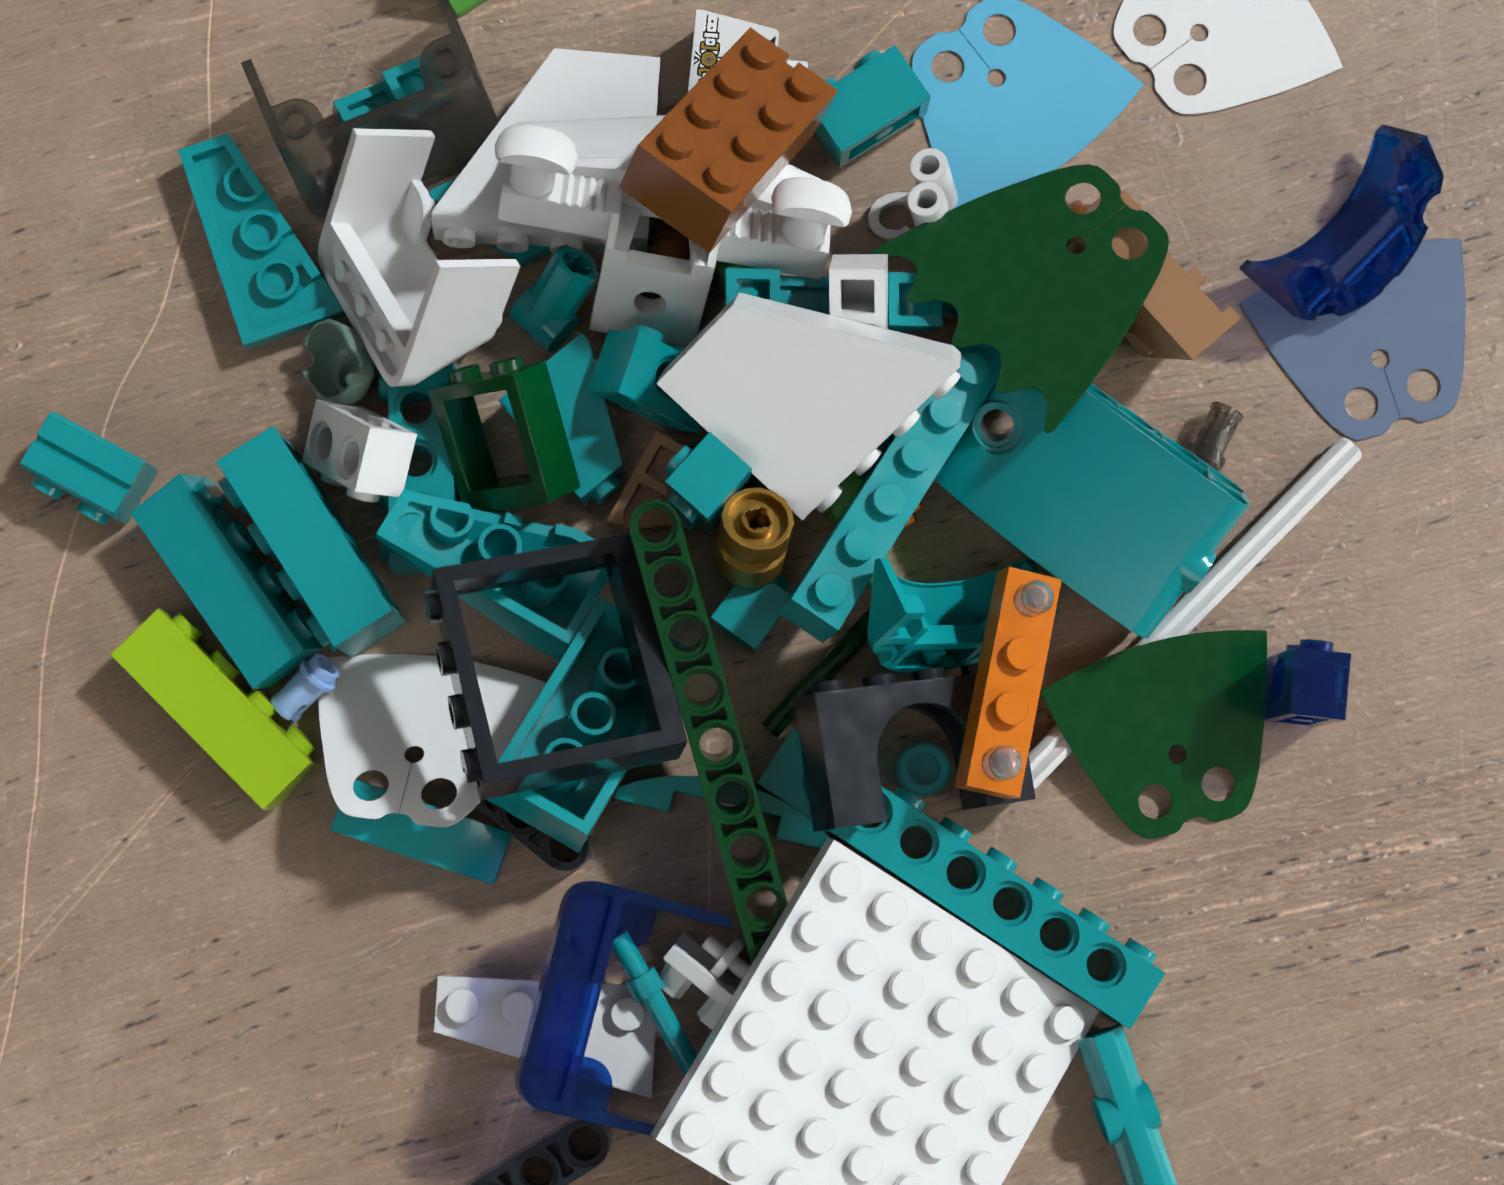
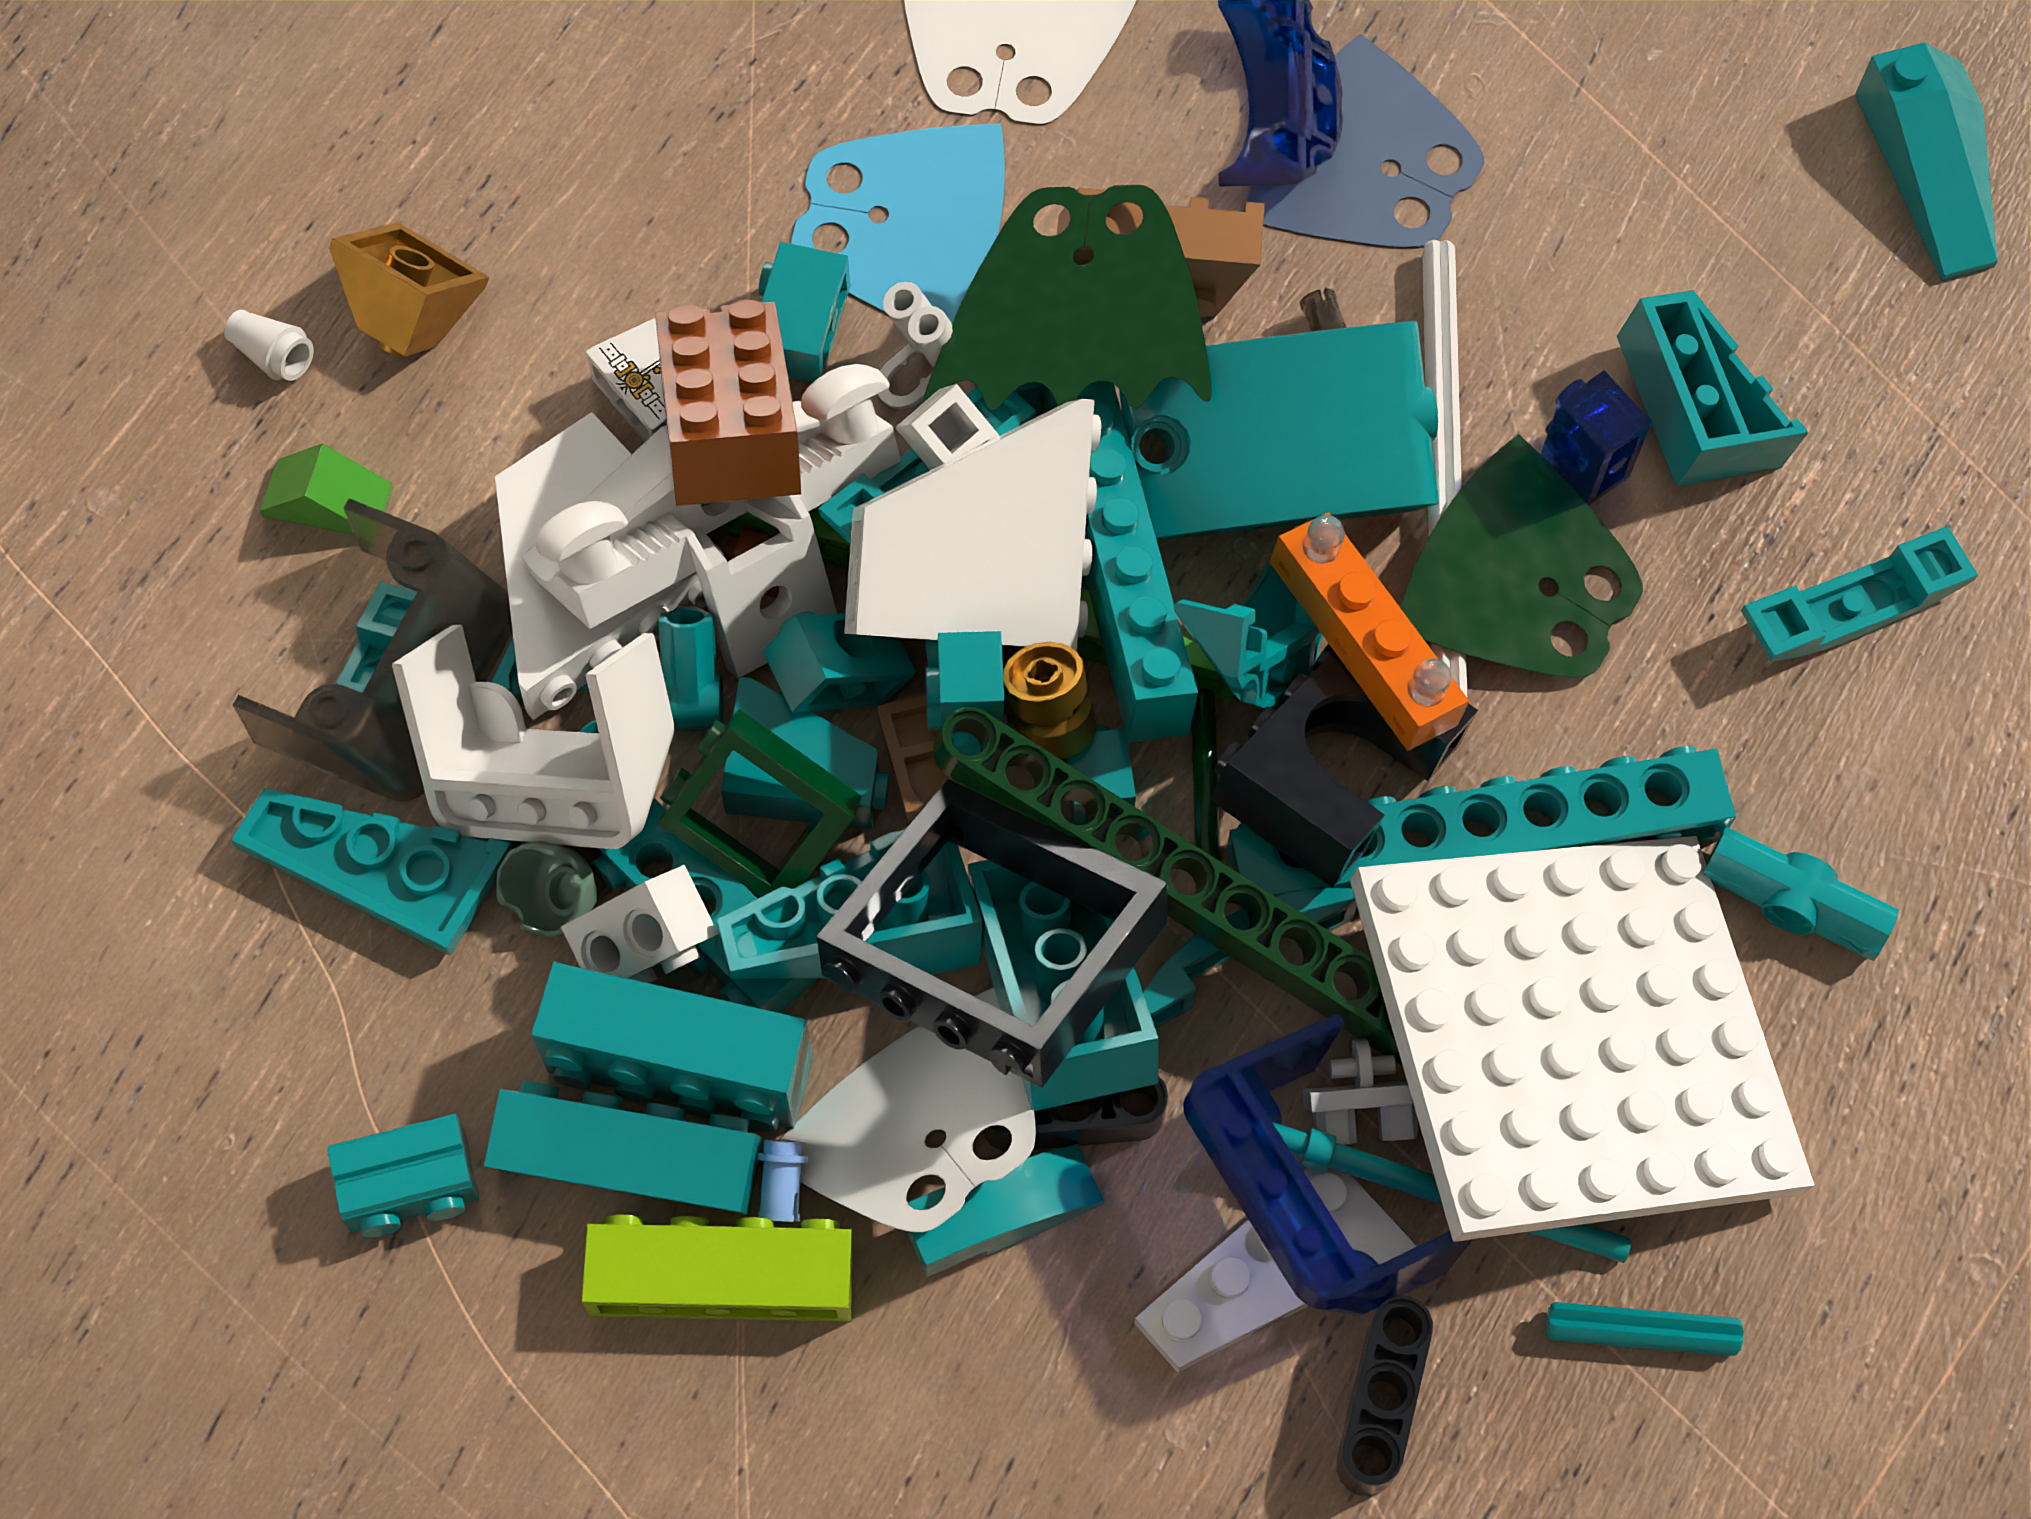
camera: 40 degrees left, 15 degrees down
teal tile [895,742,951,797] -> none
none -> teal wedge [1617,290,1809,487]
none -> teal slope [1741,526,1978,661]

